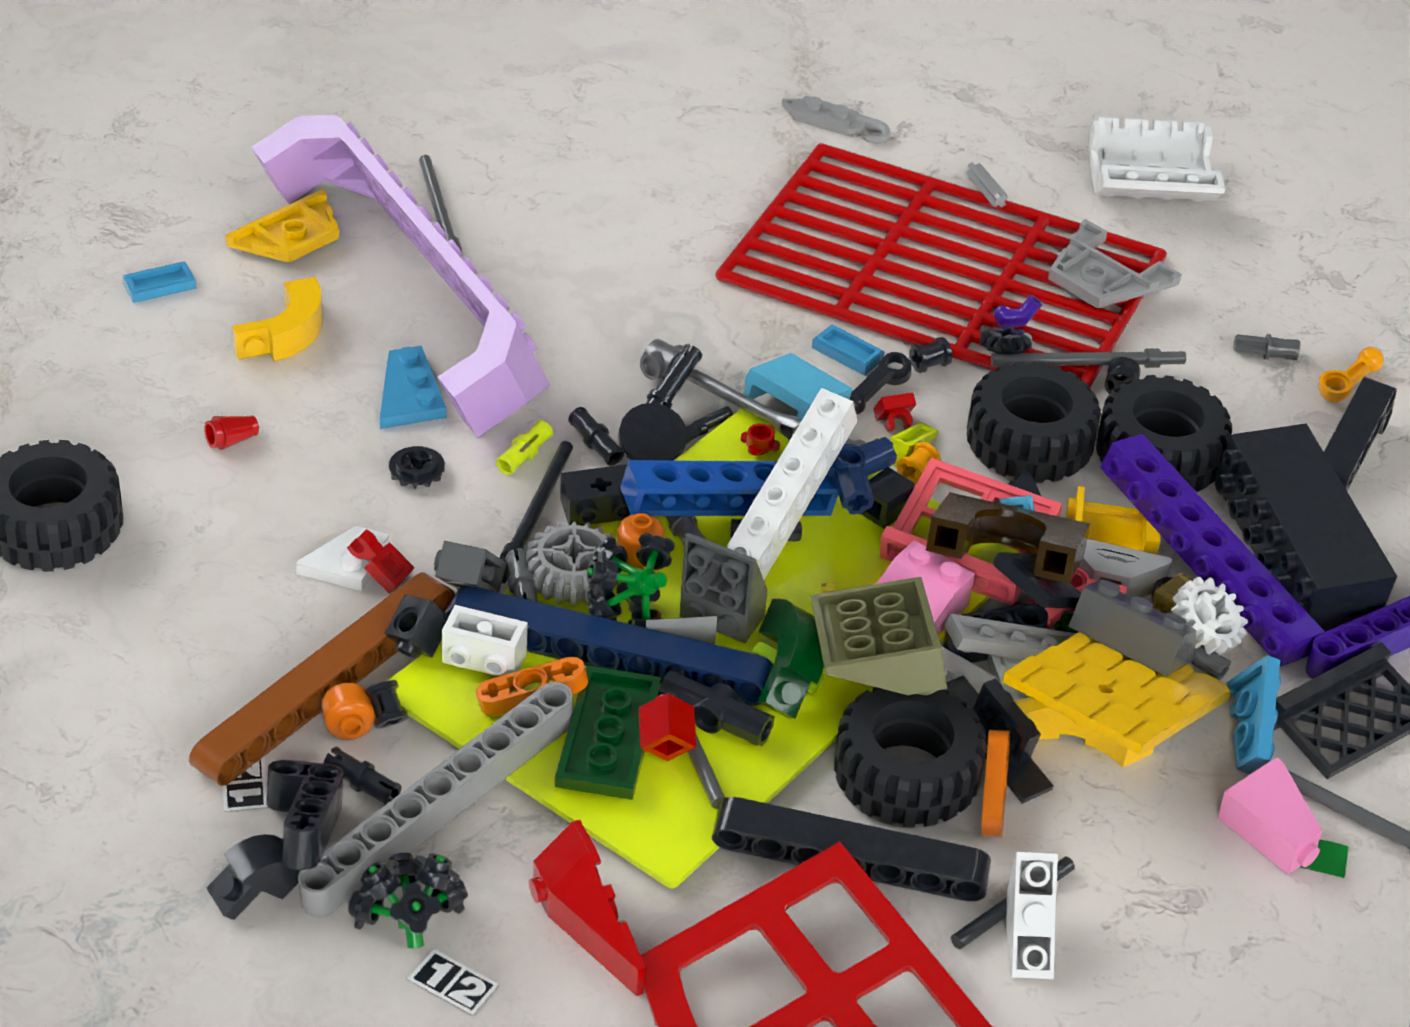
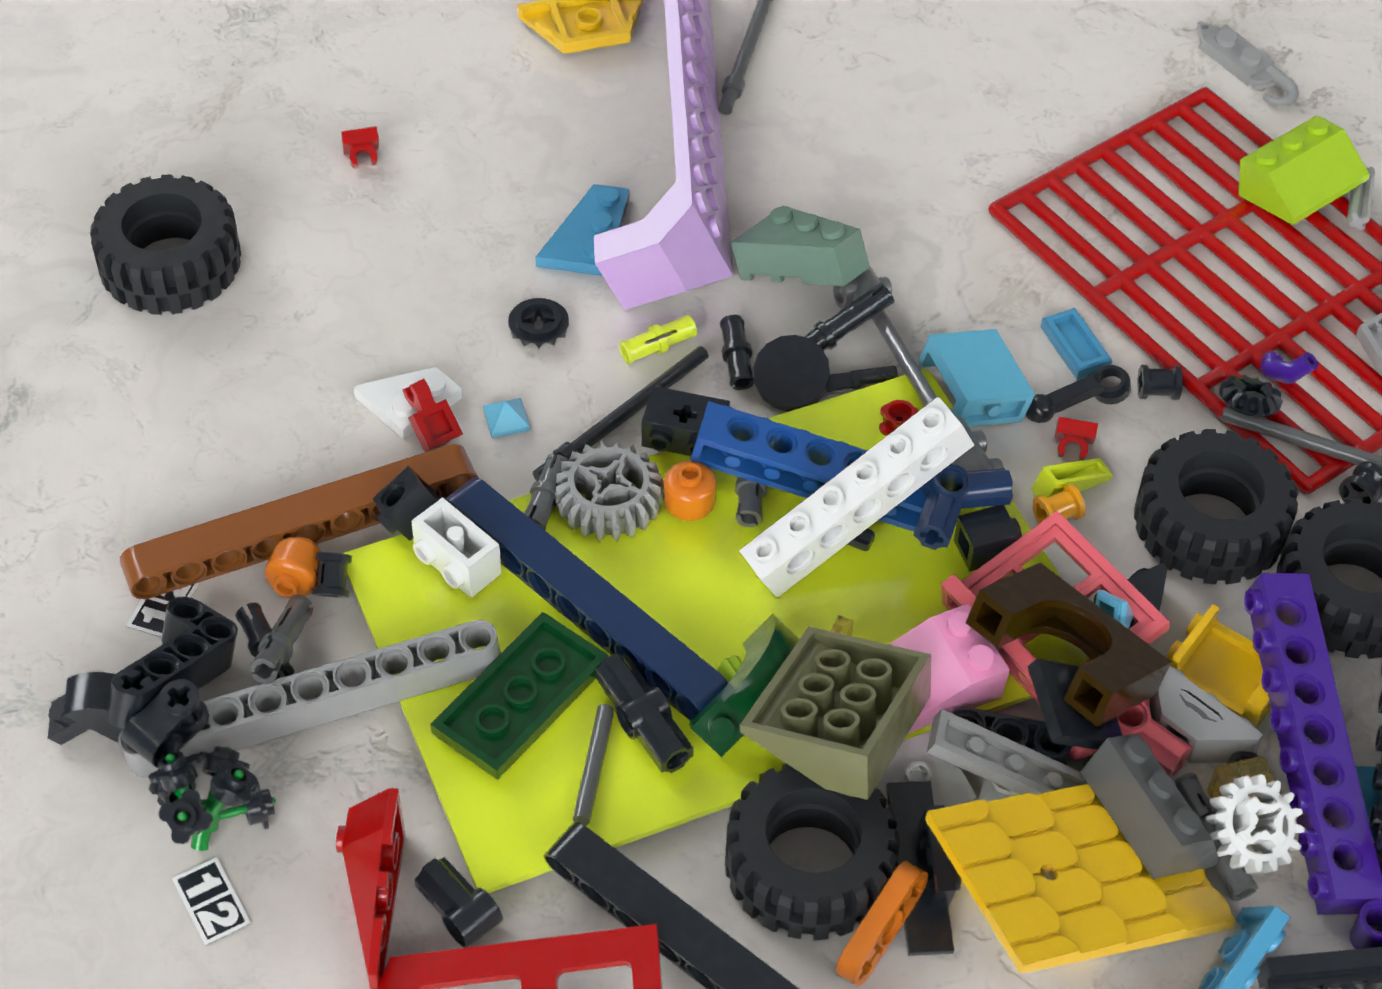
camera: 30 degrees right, 10 degrees up
dark azure tile [123,261,196,303] -> none
red cone [204,415,259,450] -> none
yellow arch [232,276,323,361] -> none
dark grey brick [434,541,507,593] -> none
orange beam [476,657,588,716] -> none
black plant [587,533,675,628] -> none
red brick [639,693,696,761] -> none
light grey sticker [646,616,717,644] -> none
dark grey slope [679,533,768,643] -> none
none -> black piece [122,679,210,768]
none -> dark grey pin [250,595,313,683]
none -> red tile [341,126,379,168]
none -> black piece [414,857,503,948]
none -> medium azure slope [483,398,530,438]
none -> sand green wedge [731,206,870,286]
none -> lime slope [1239,115,1370,225]

